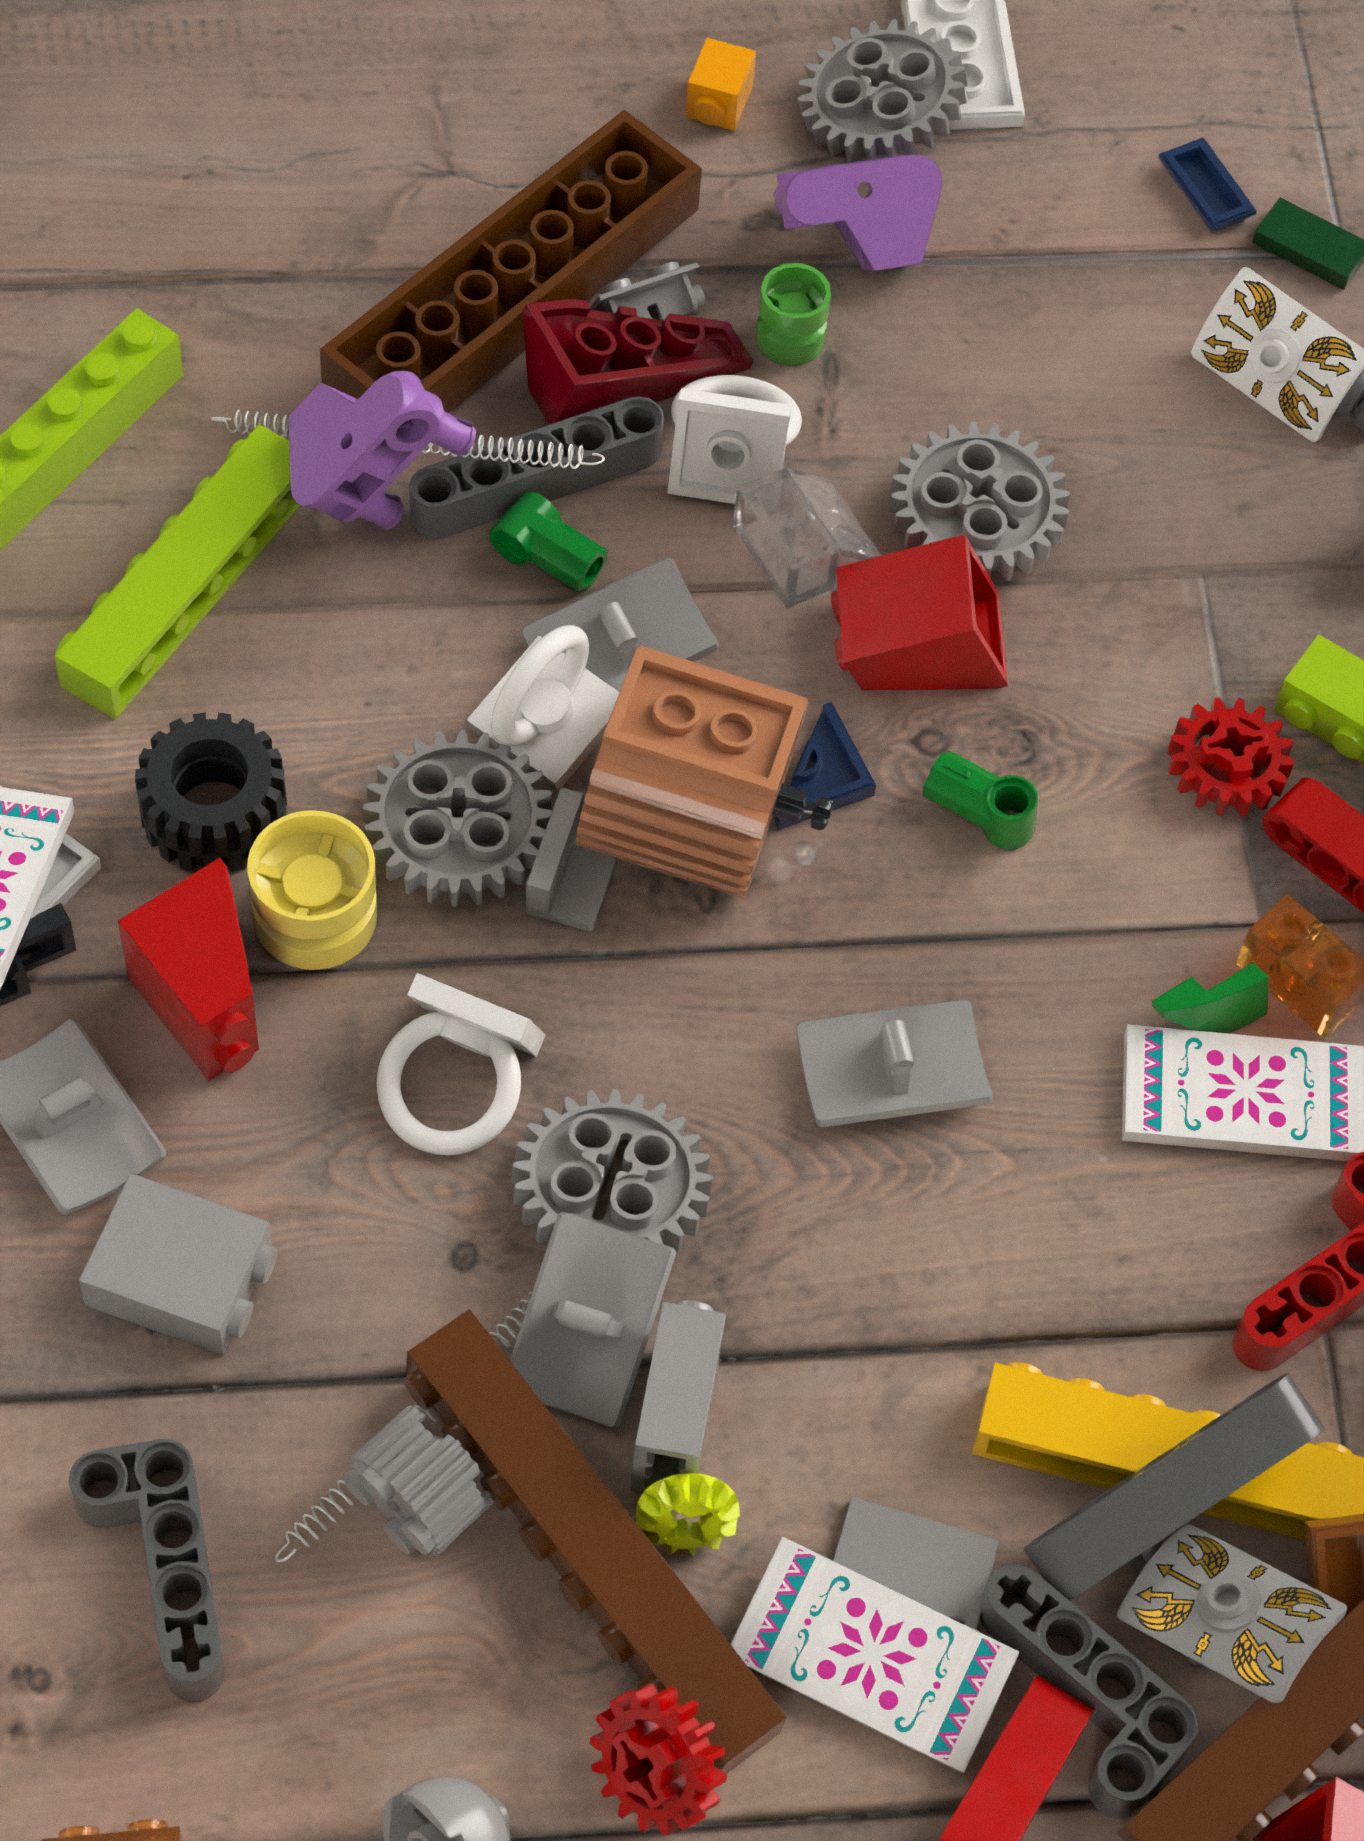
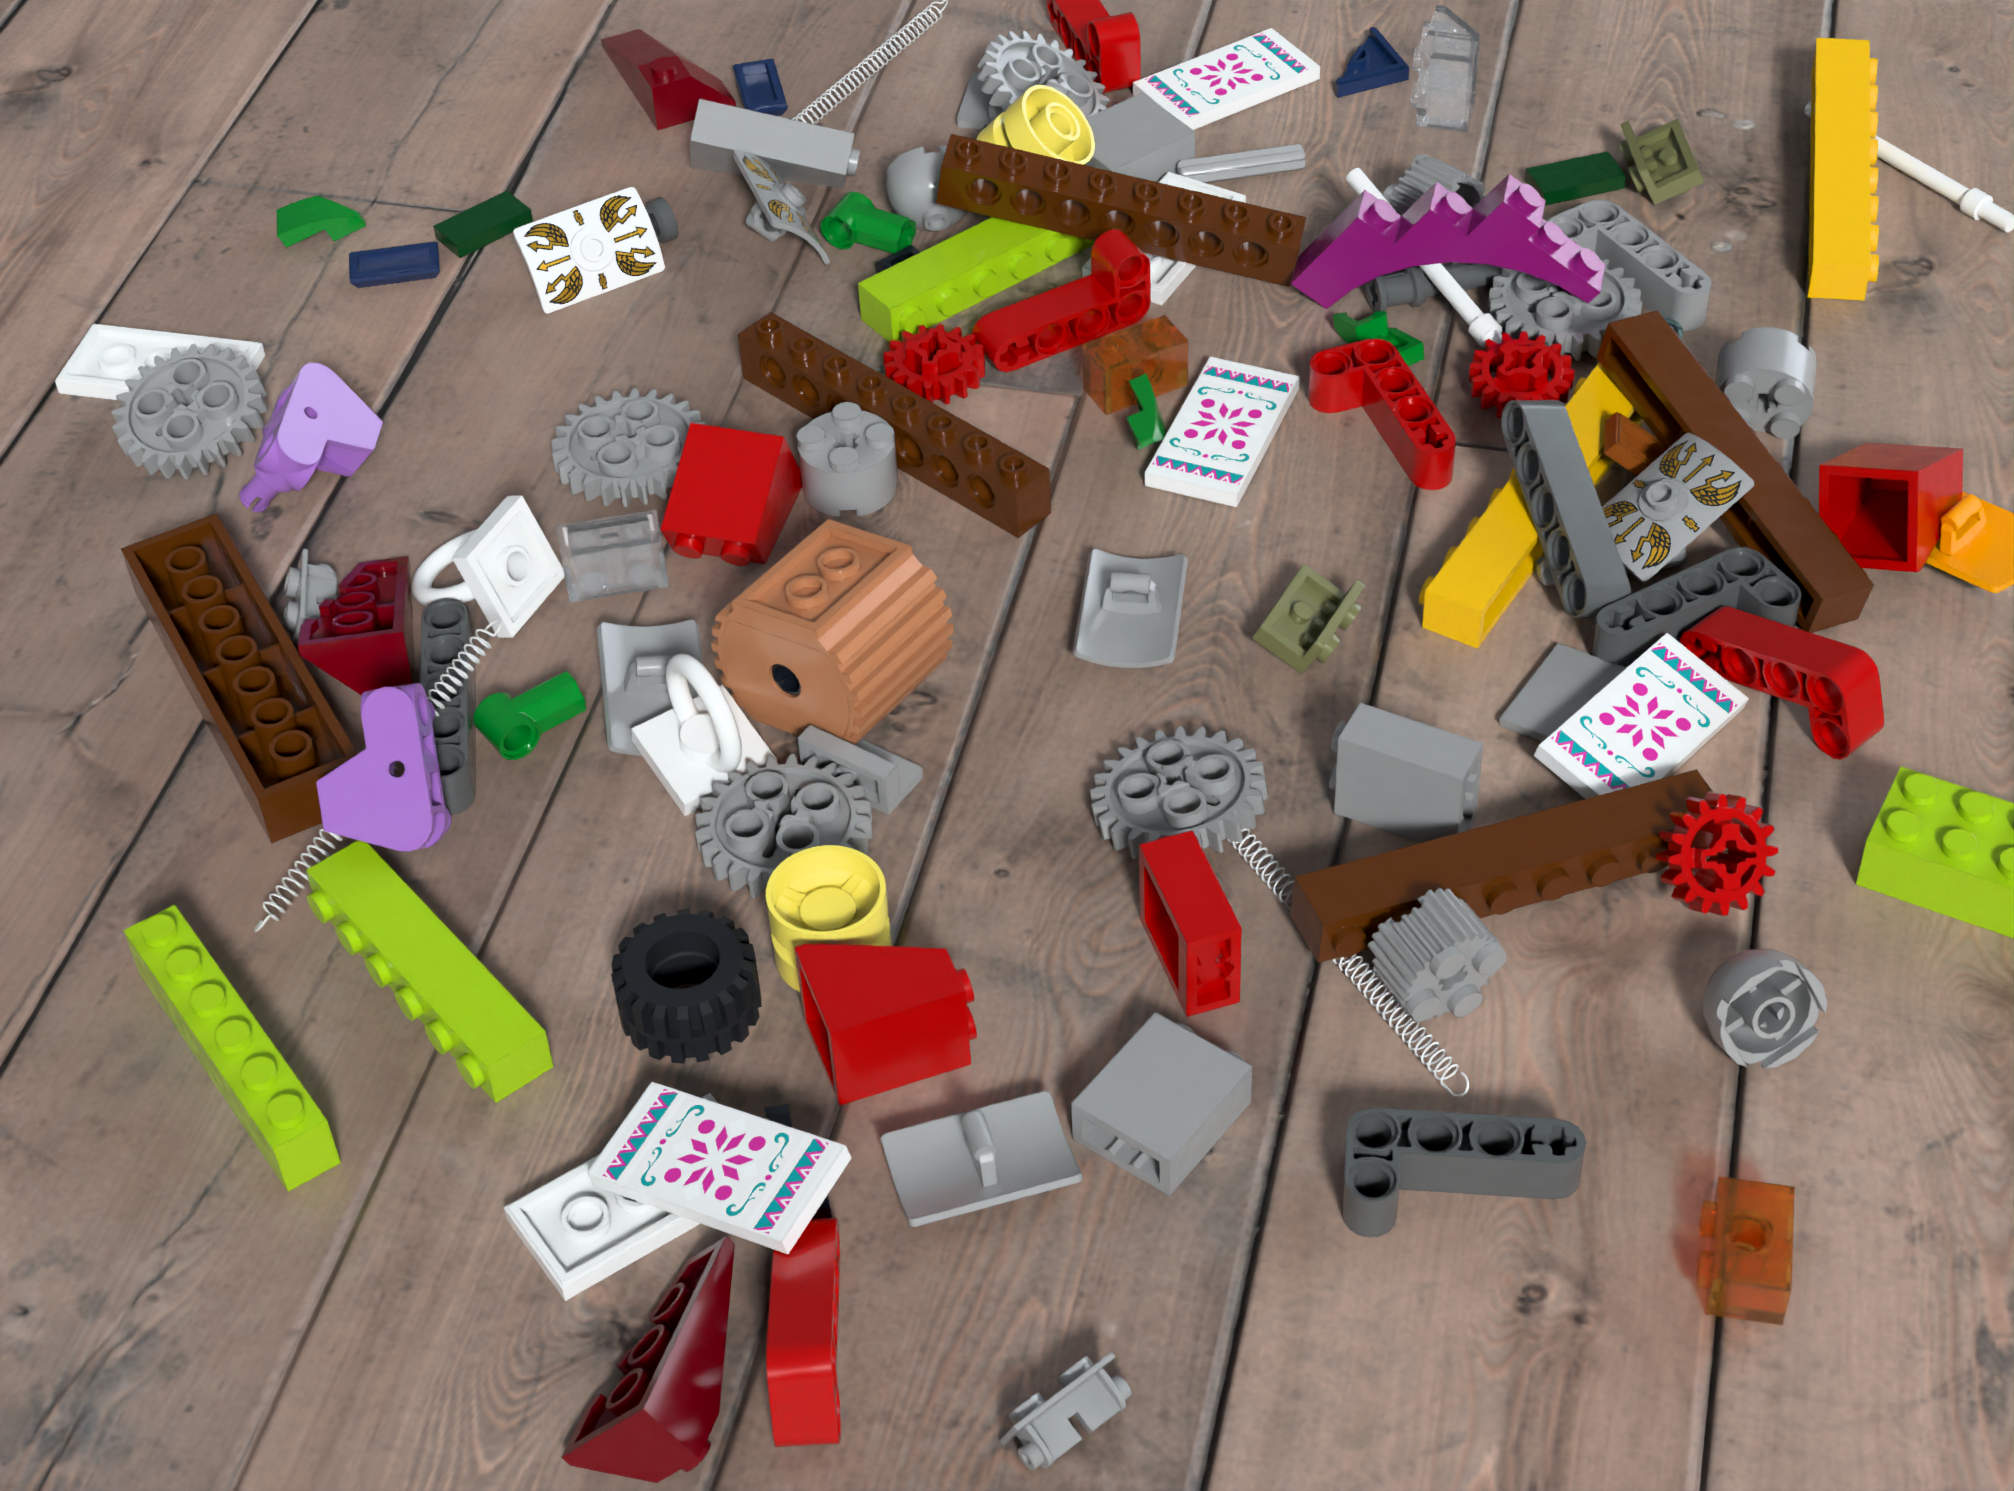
camera: 65 degrees left, 15 degrees down
white tile [376,973,546,1156] -> none
light grey shield [510,1212,676,1428] -> none
neon yellow gear [636,1473,740,1557] -> none
light orange brick [685,37,756,131] -> none
bright green wheel [756,263,831,366] -> none
green piece [923,750,1038,850] -> none
none -> green slope [276,196,366,248]
none -> reddish brown brick [738,312,1051,538]
none -> light grey brick [796,402,898,517]
none -> red window [1139,830,1242,1017]
none -> olive bracket [1252,564,1365,674]

